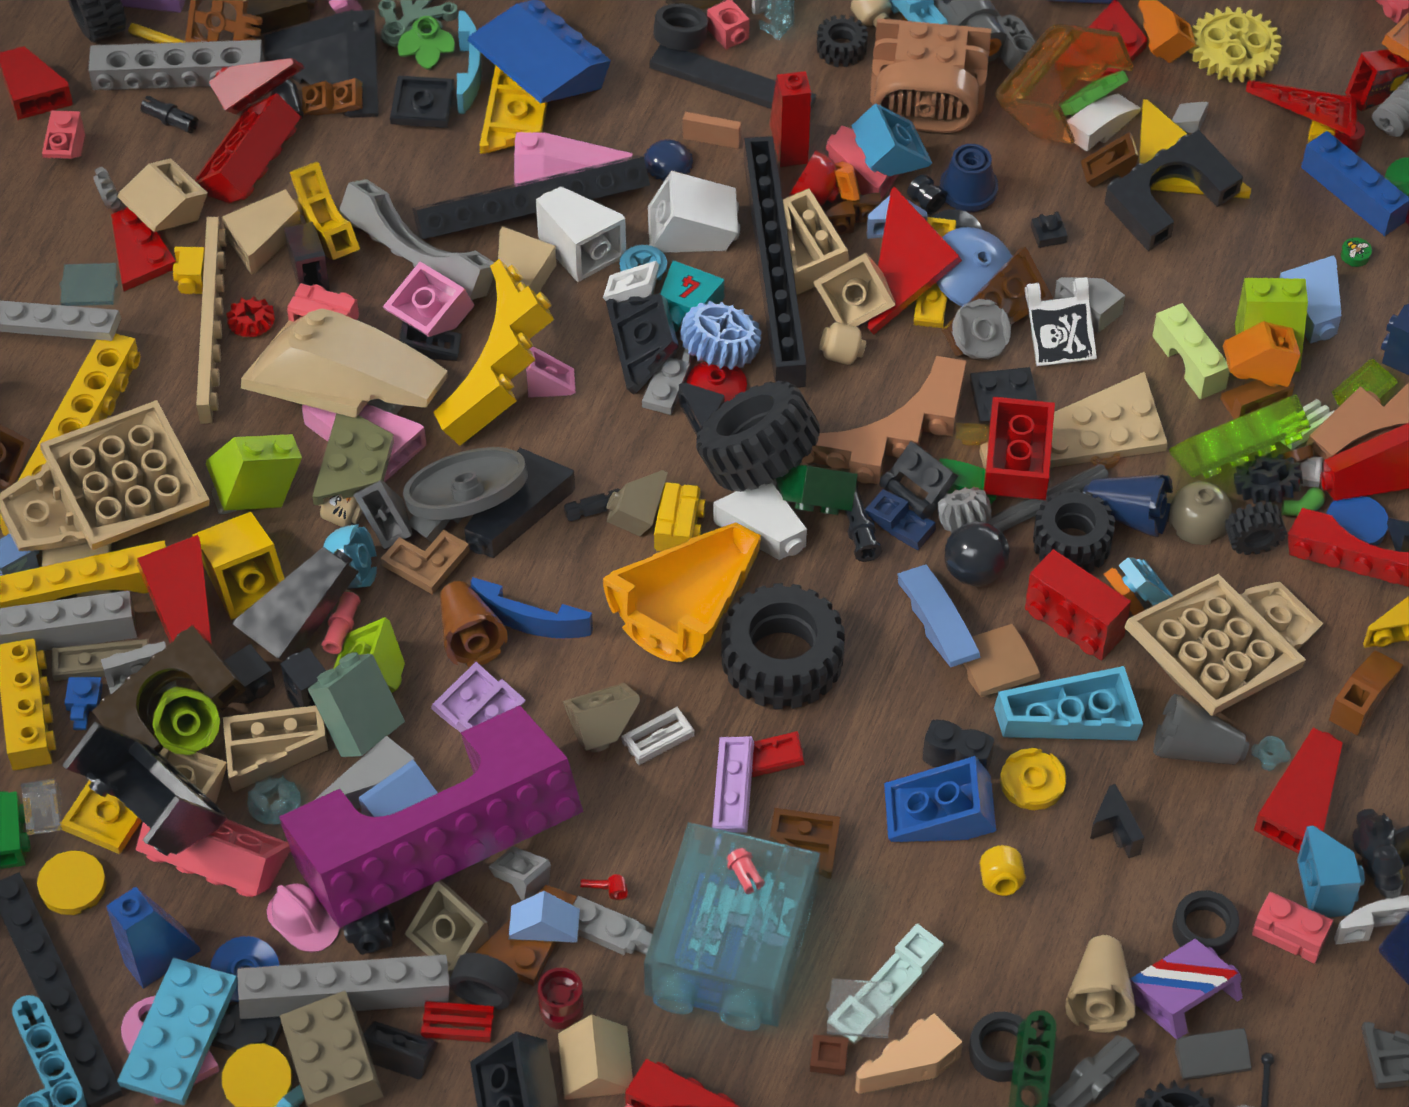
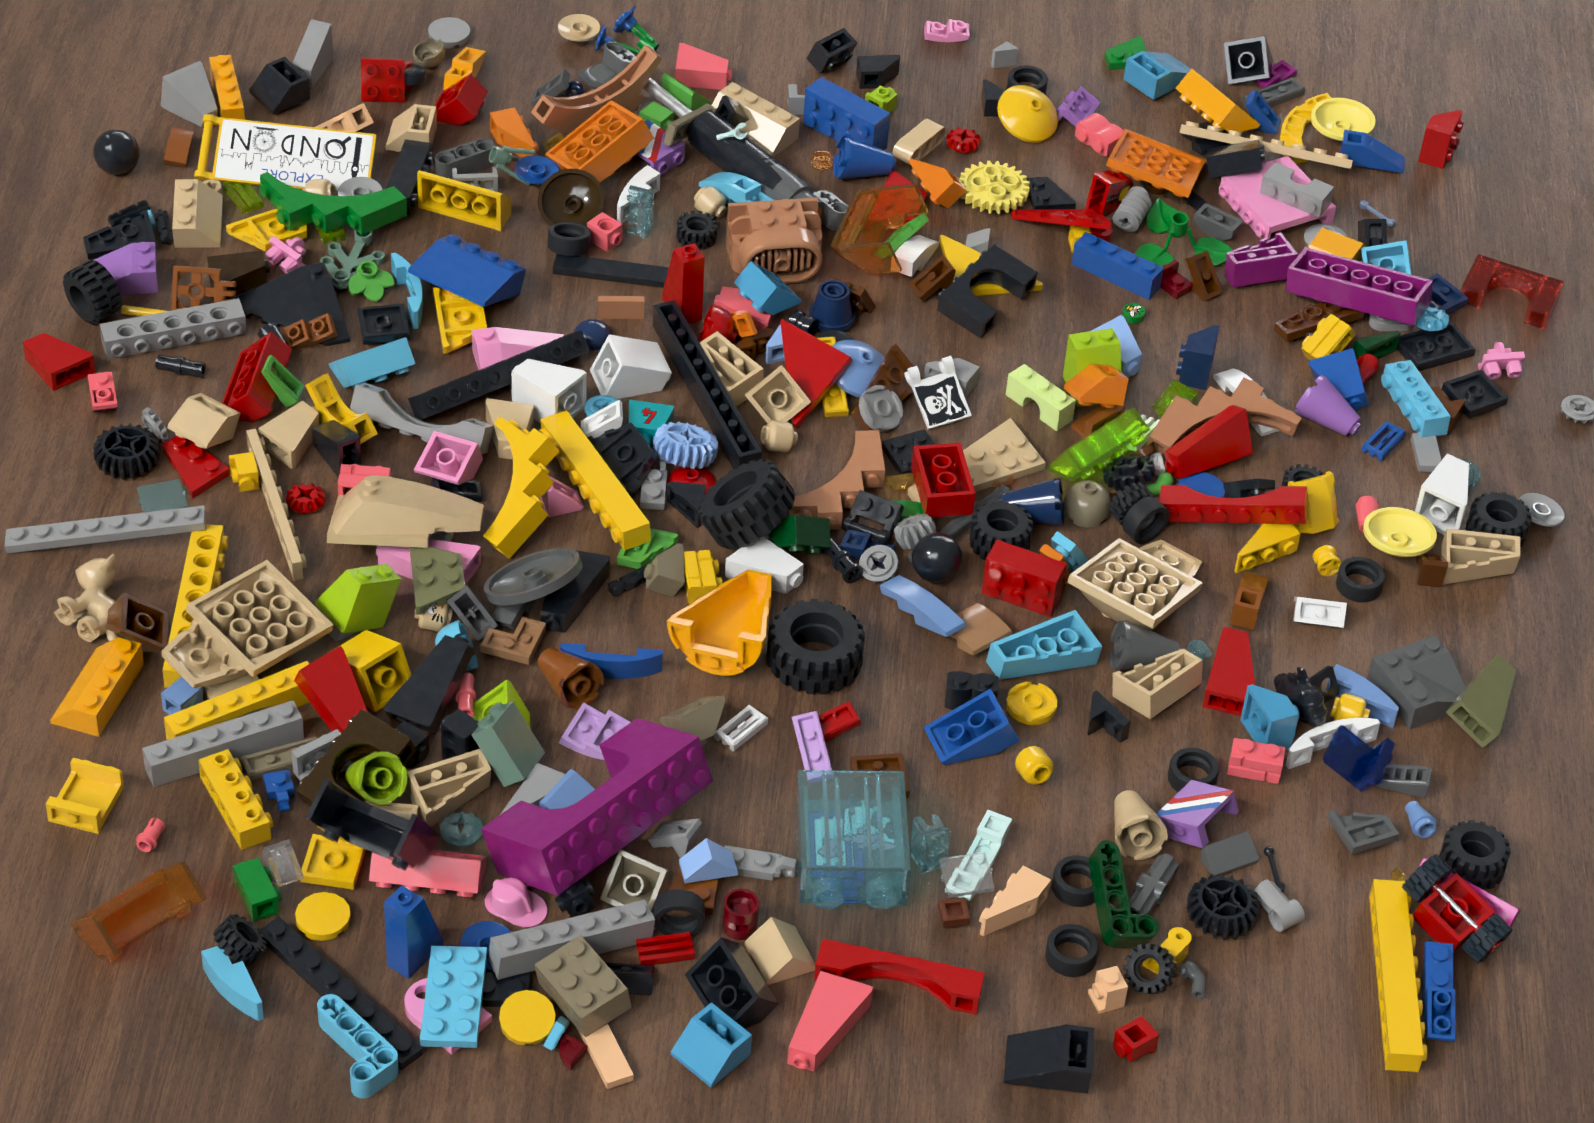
camera: 20 degrees left, 10 degrees down
slope [209,58,305,115] -> none
red hand [580,874,628,900] -> none
coral pin [727,848,765,894] -> none
black tile [1030,211,1068,248] -> none
none -> black gear [93,423,160,480]
none -> bright green slope [261,355,304,408]
none -> medium azure slope [329,337,415,390]
none -> yellow brick [539,410,651,551]
none -> bright green wing [617,528,679,569]
none -> reddish brown wing [832,277,876,314]
none -> light grey gear [859,545,898,583]
none -> clear light blue hinge [909,814,951,874]
none -> black wing [1027,177,1076,210]
none -> tan wedge [1113,649,1202,719]
none -> black tyre [1122,497,1169,544]

